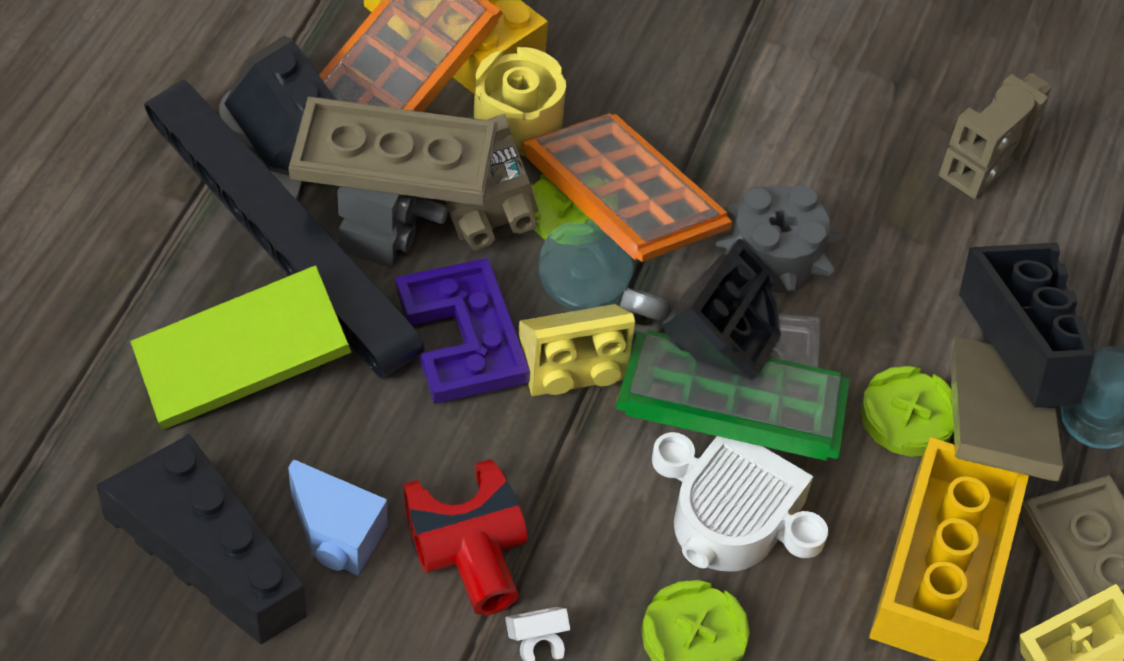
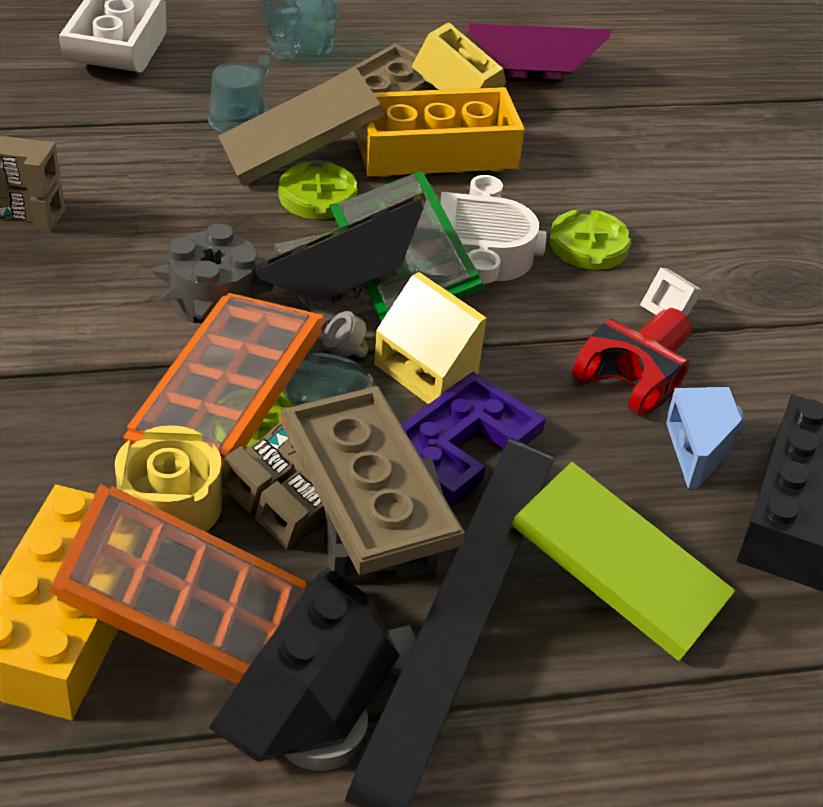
camera: 120 degrees left, 10 degrees down
black wedge [959,243,1095,408] -> none

